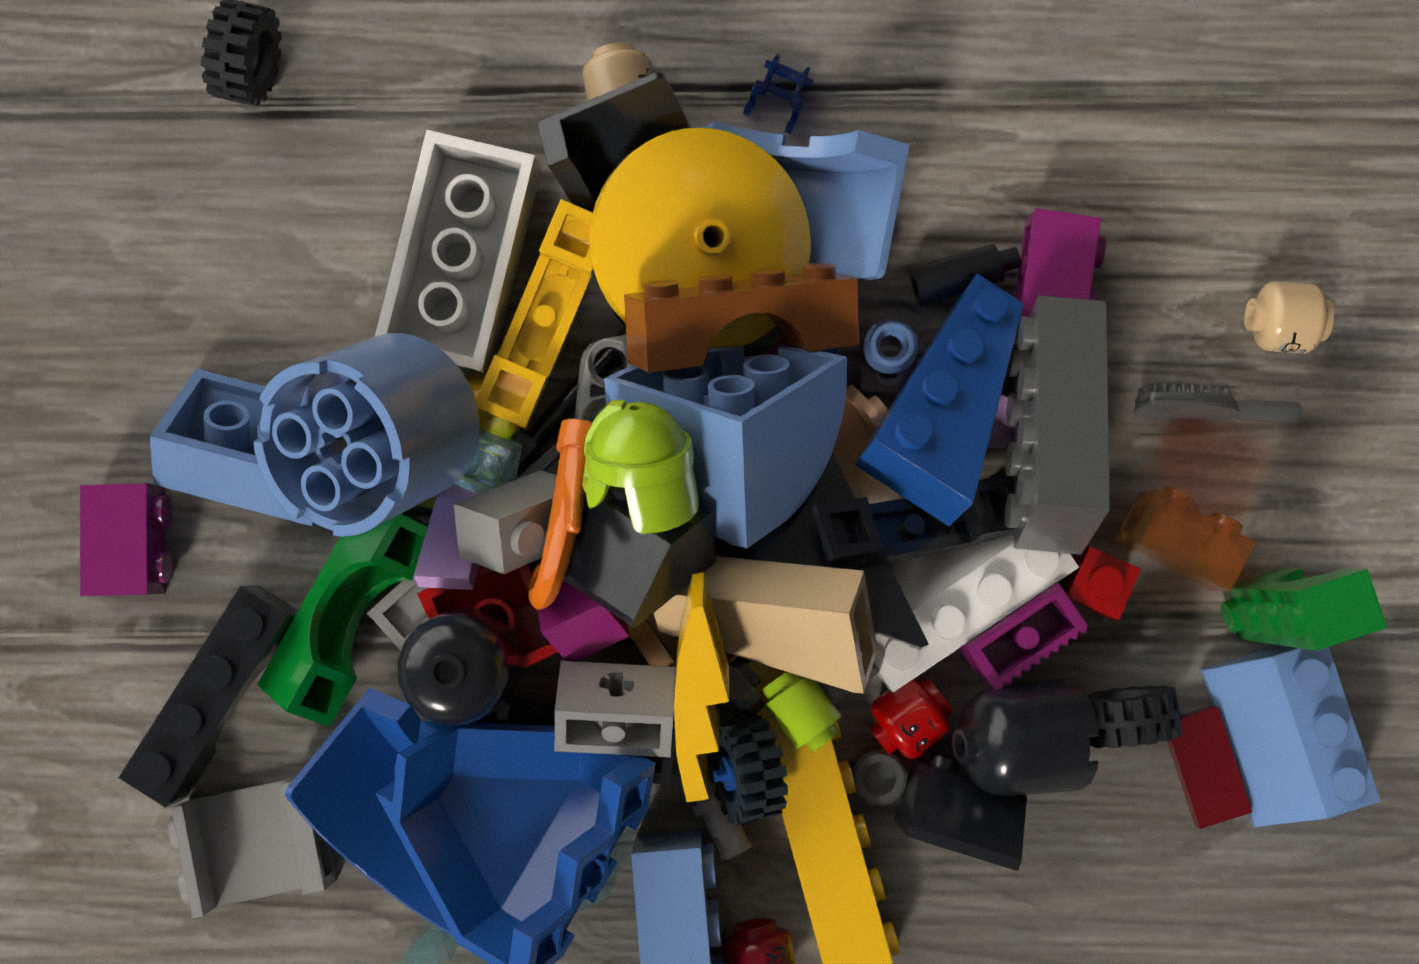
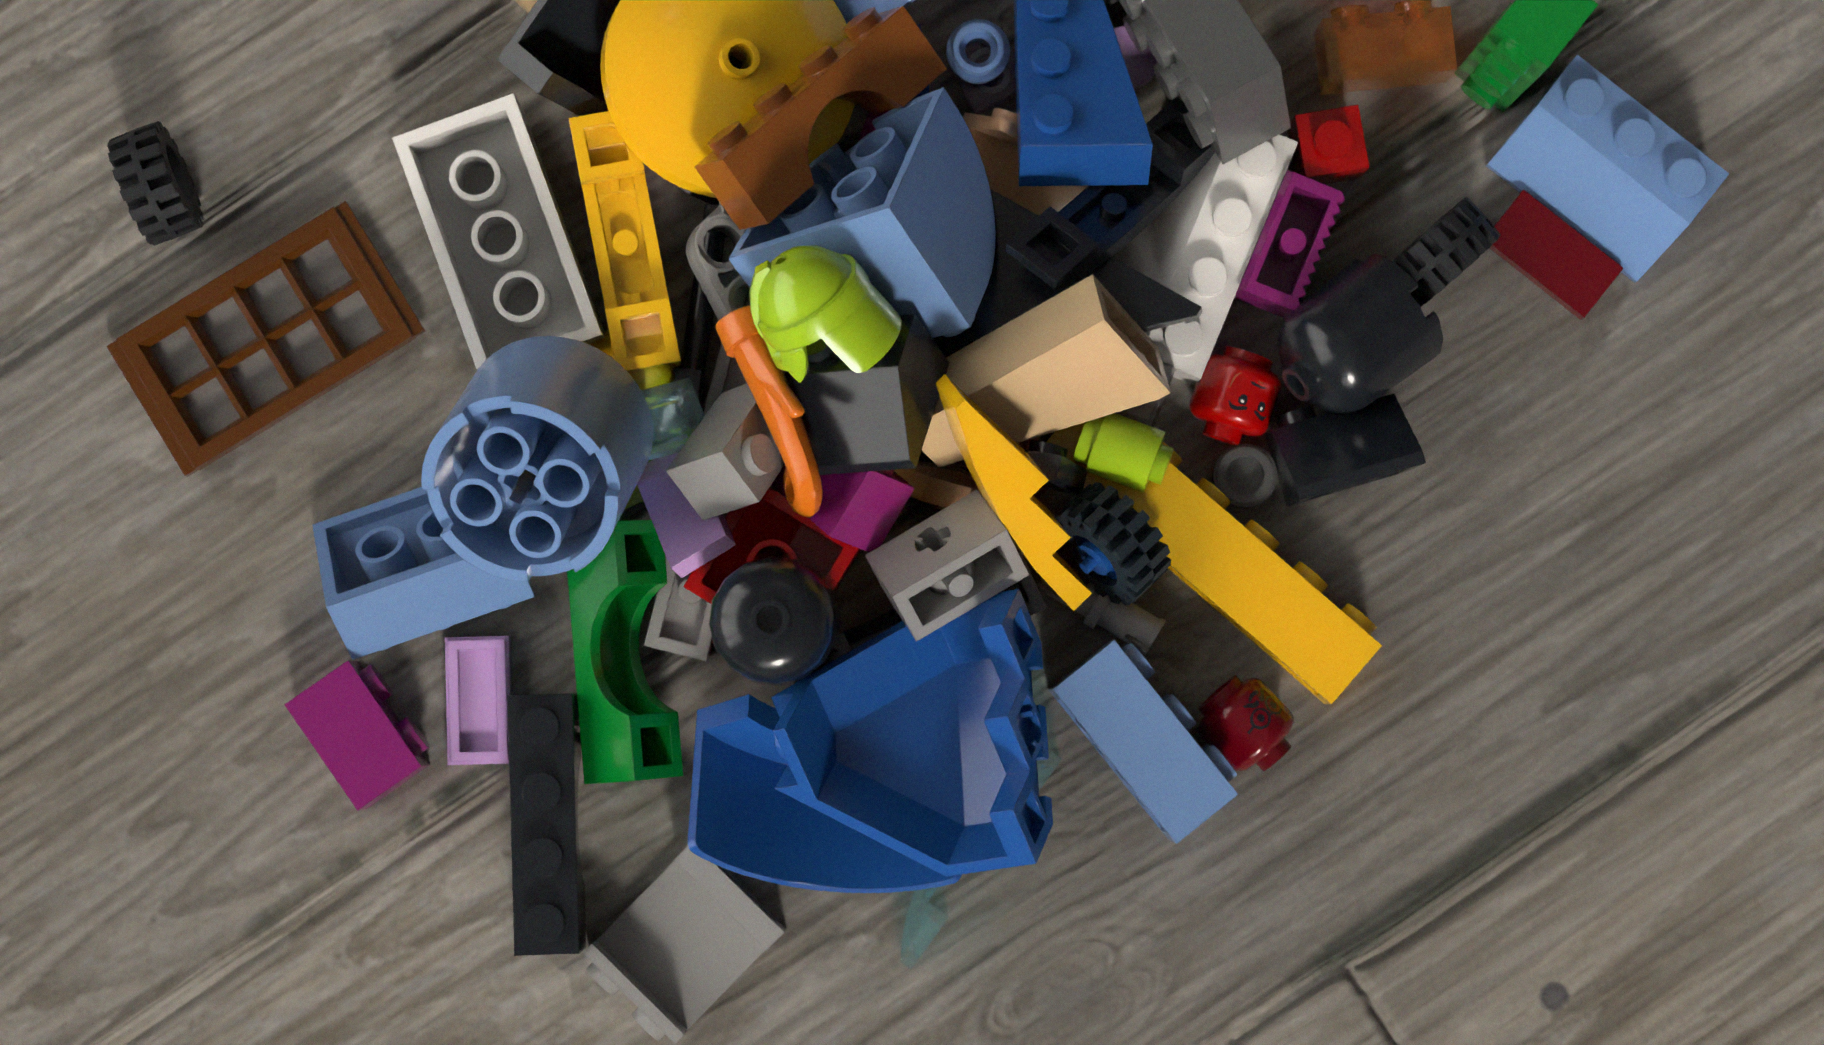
camera: 35 degrees left, 0 degrees up
none -> reddish brown piece [106,201,426,477]
none -> lavender tile [445,636,512,765]

